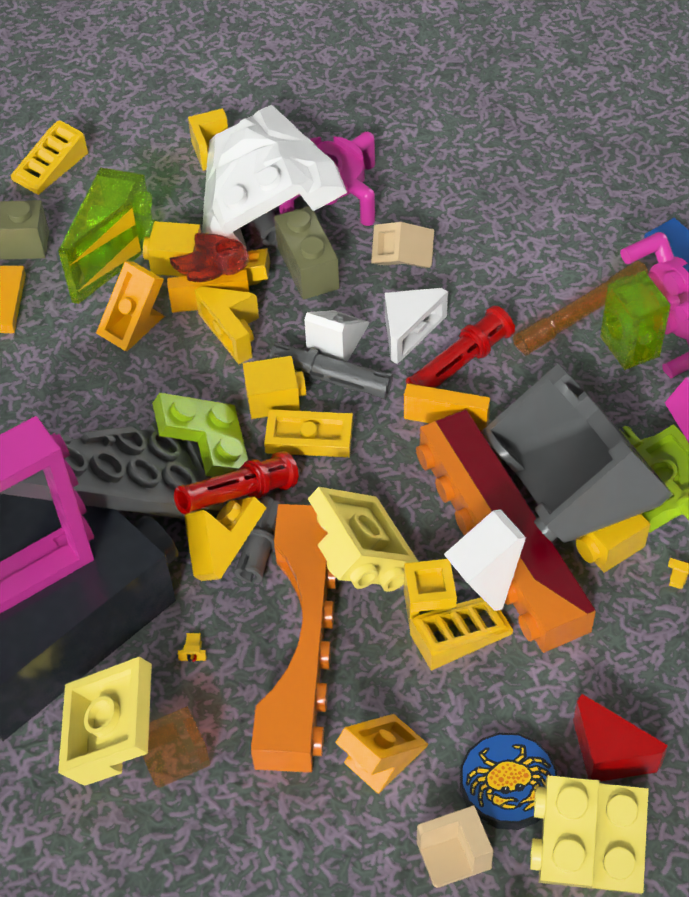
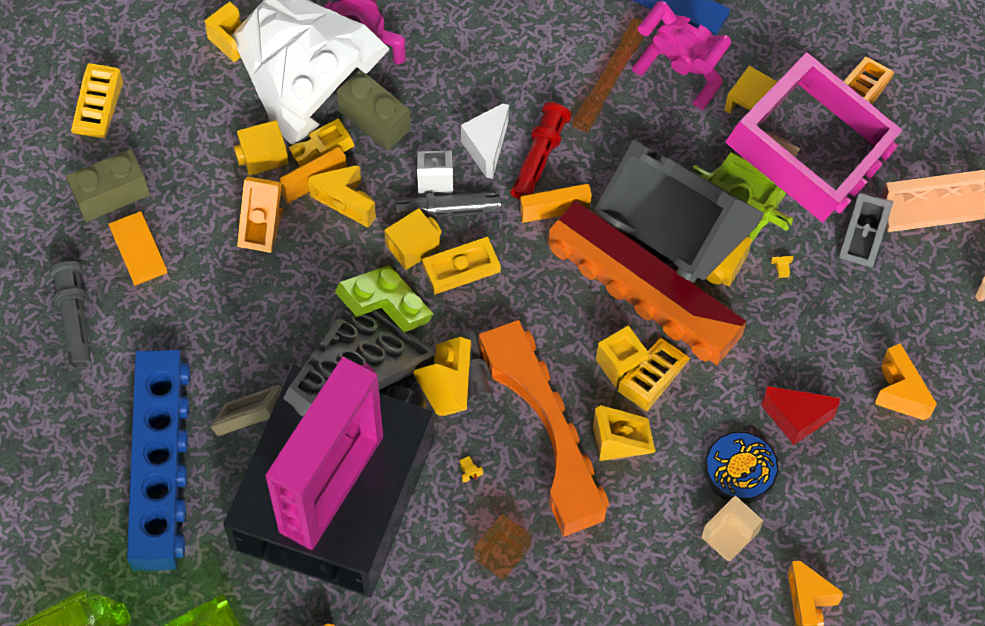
camera: 30 degrees left, 10 degrees up
clear neon green slope [58,167,156,304] -> none
light yellow plate [58,657,152,786] -> none
clear red plate [170,233,249,282] -> none
red pin [174,451,299,514] -> none
light yellow plate [308,487,418,592] -> none
light orange slope [335,714,428,794] -> none
tan panel [371,222,434,268] -> none
white slope [444,509,526,611] -> none
light yellow plate [530,775,648,894] -> none
clear neon green brick [600,271,671,370] -> none
none -> yellow slope [593,405,656,461]

